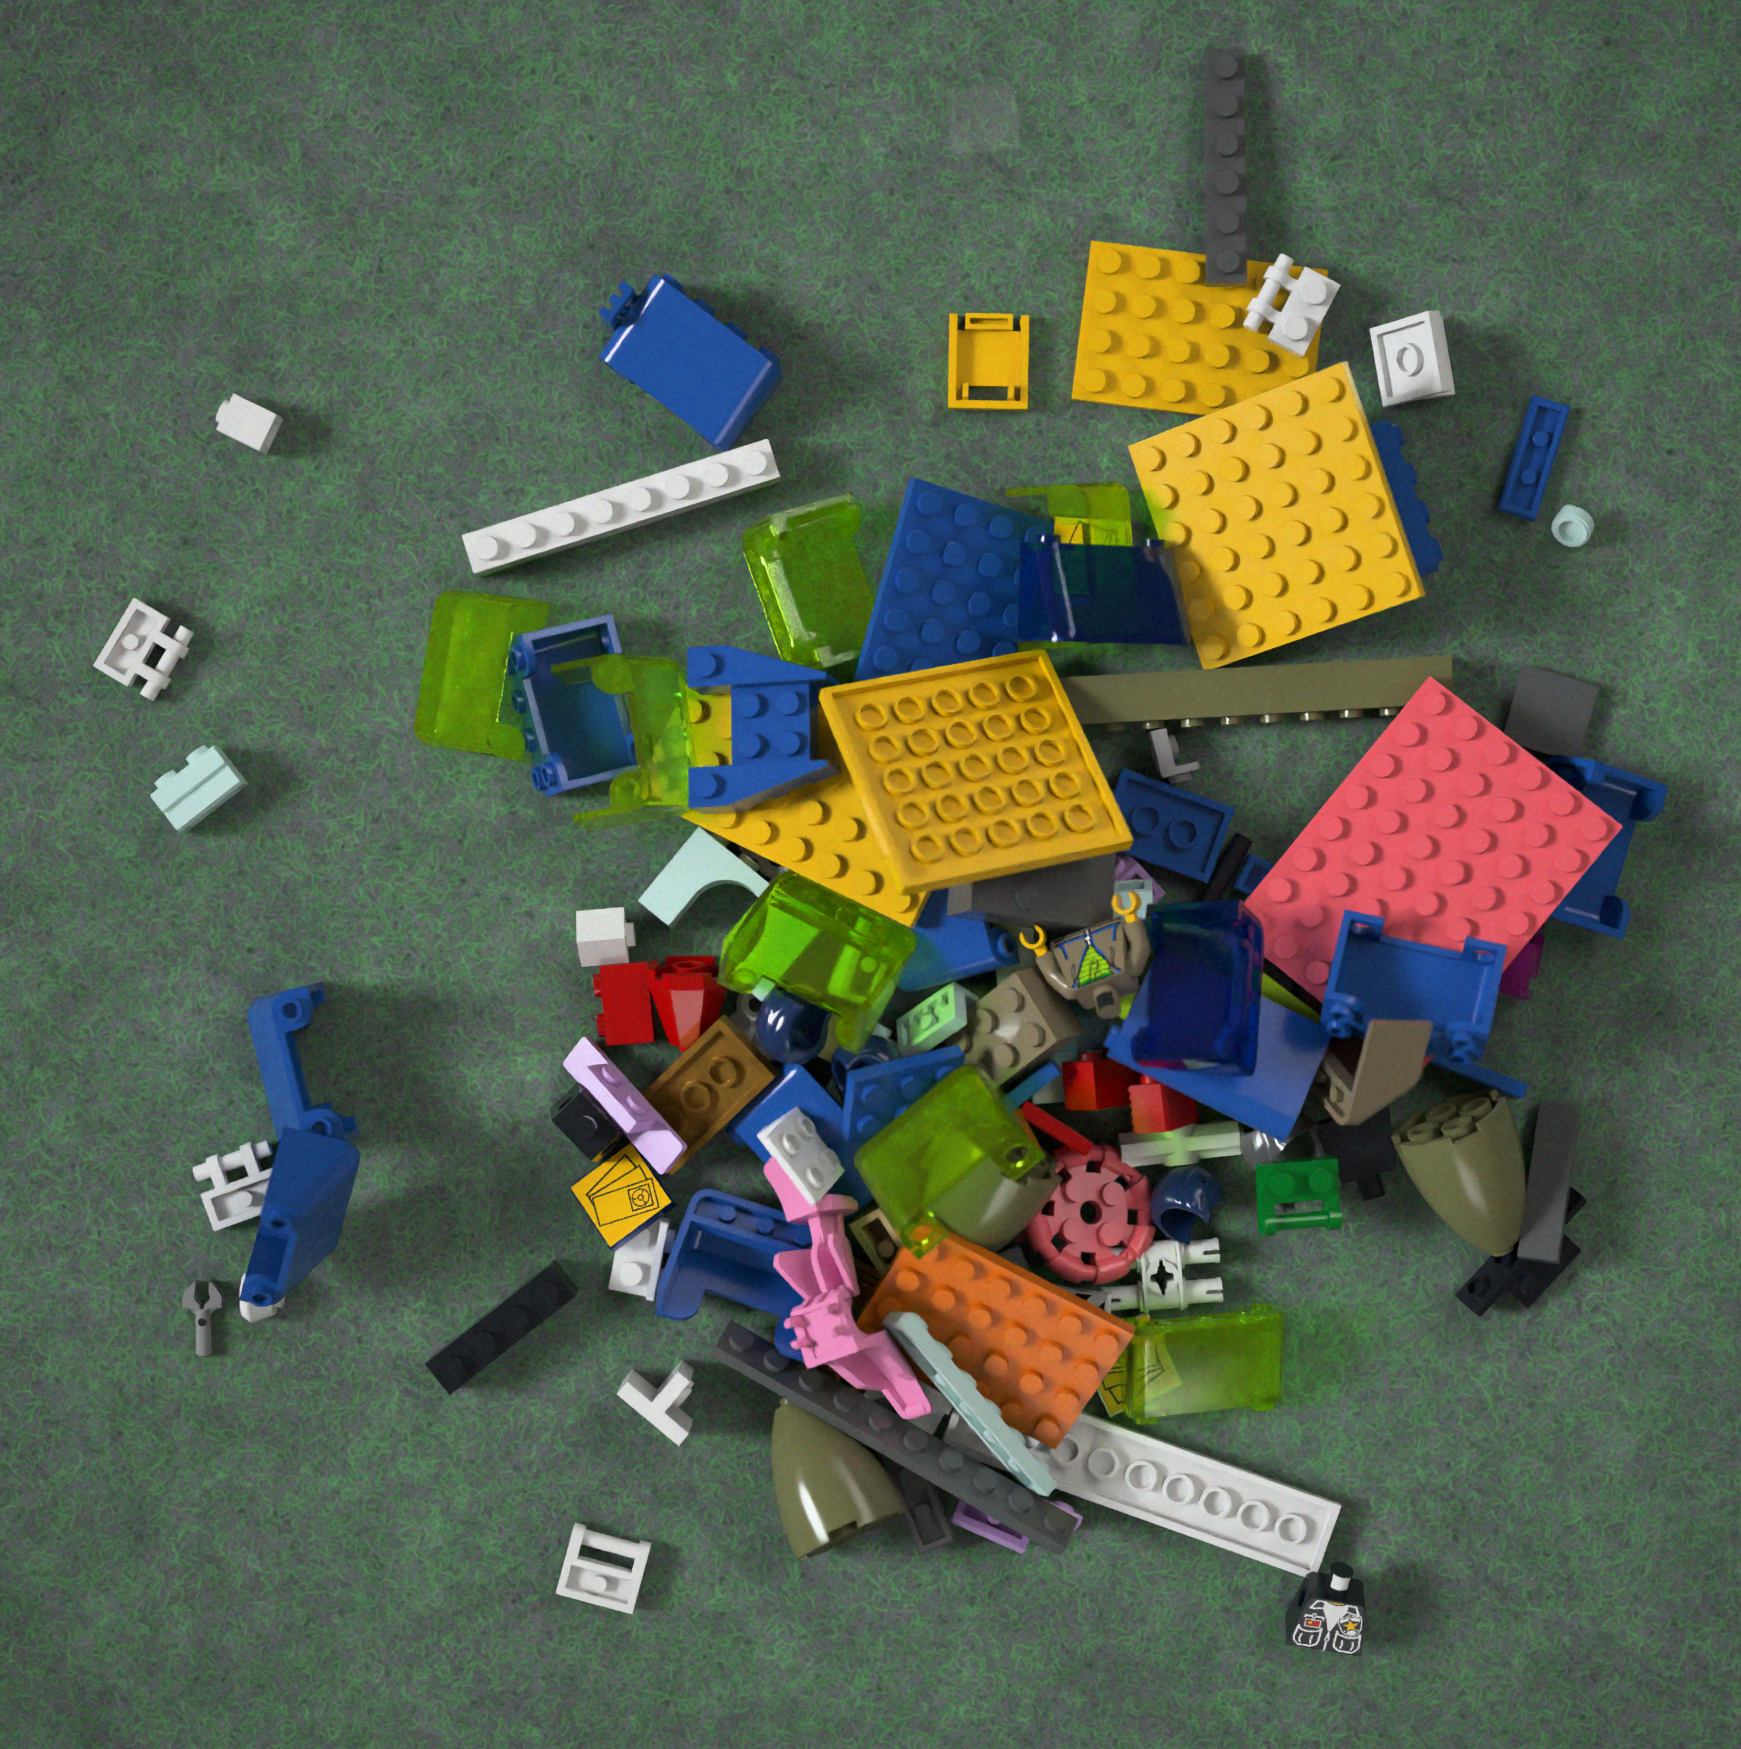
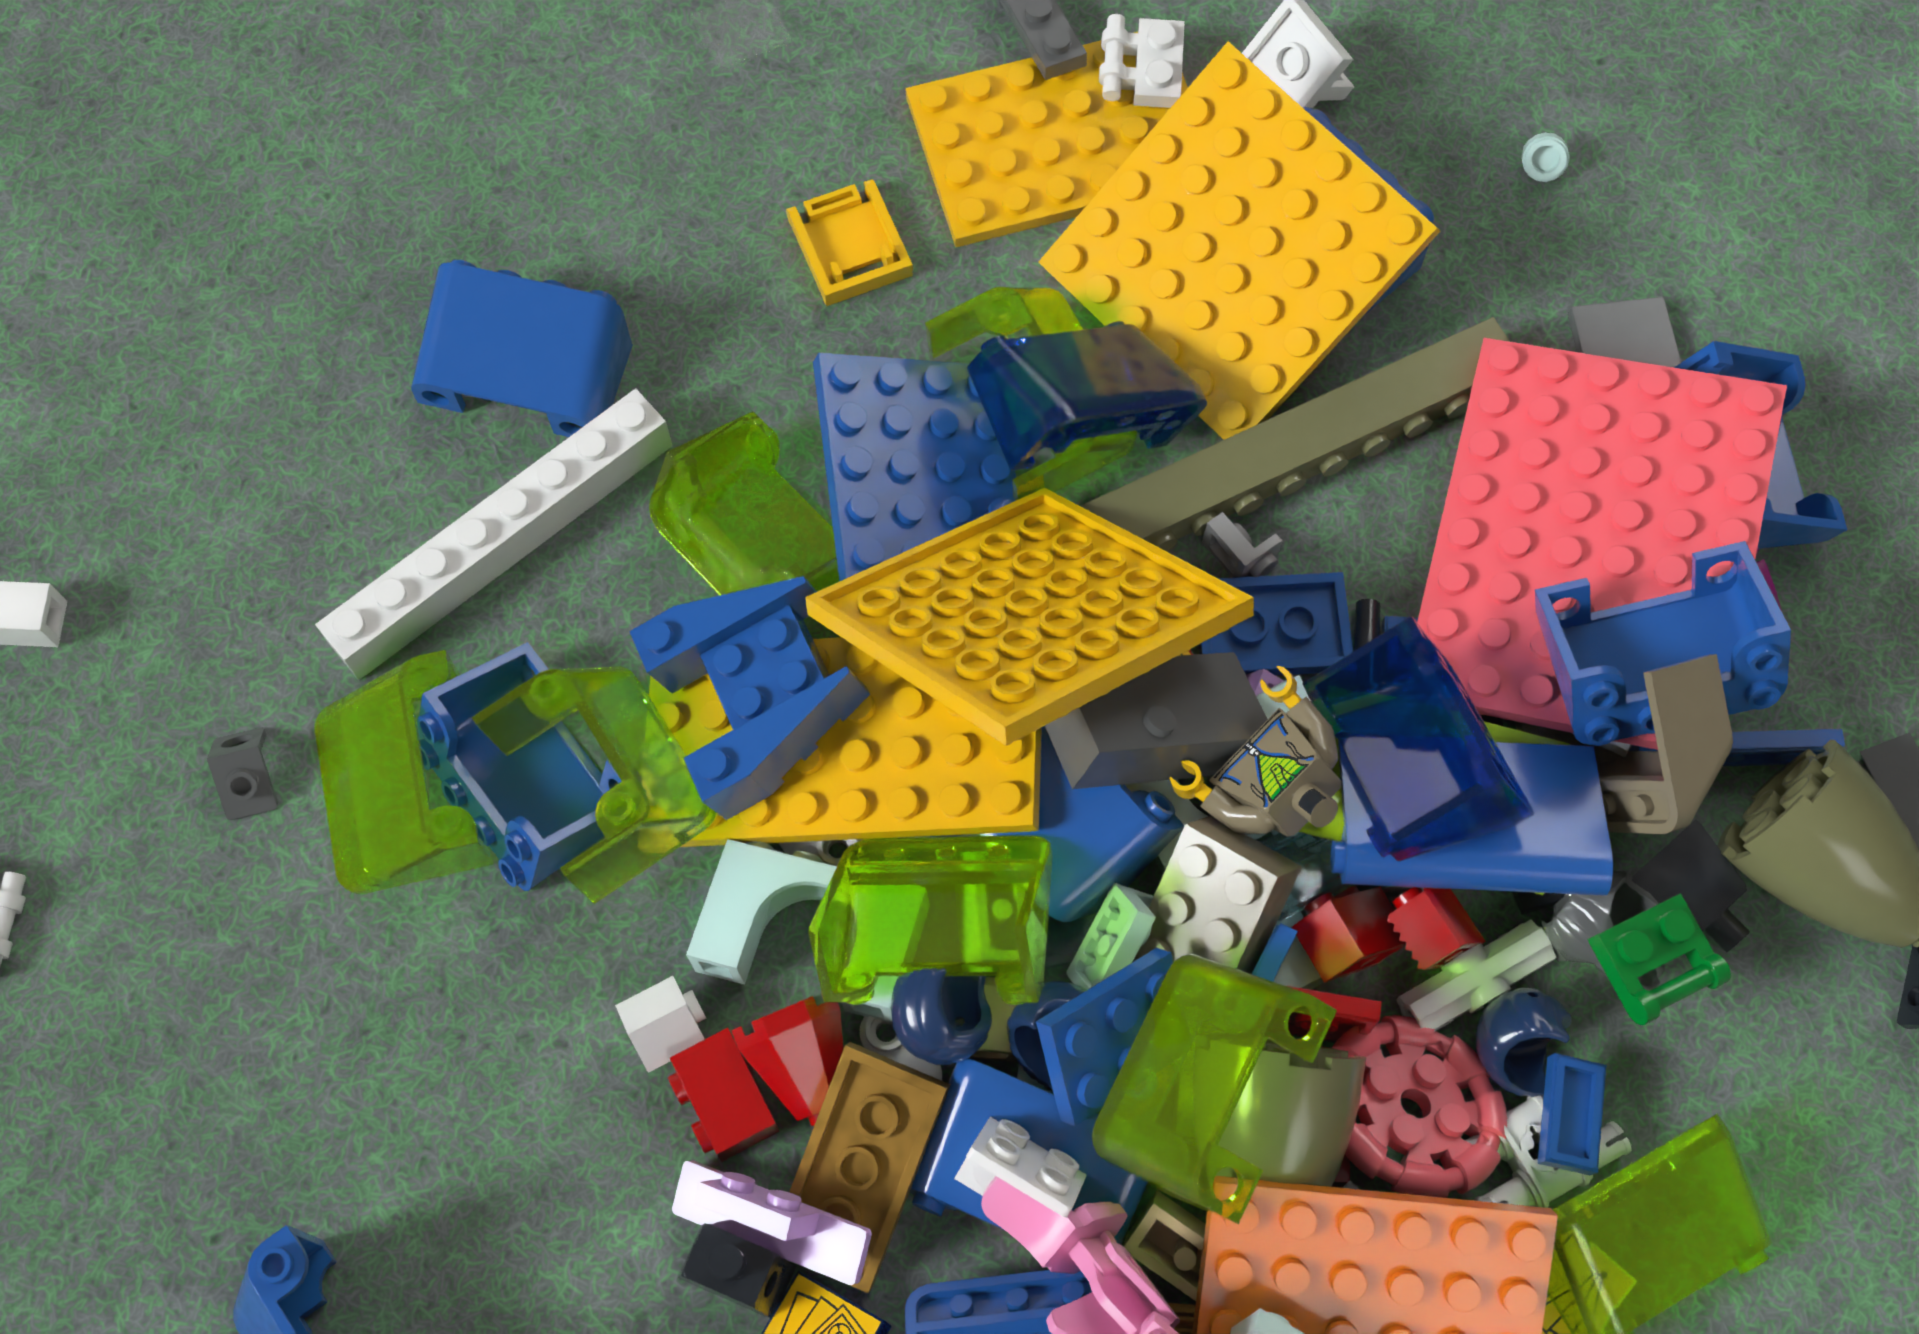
camera: 20 degrees left, 20 degrees down
light aqua brick [150,745,248,833] -> none
blue tile [599,281,638,332] -> none
blue tile [1495,395,1571,522] -> none
none -> dark grey bracket [207,727,278,820]
none -> blue tile [1538,1053,1607,1176]

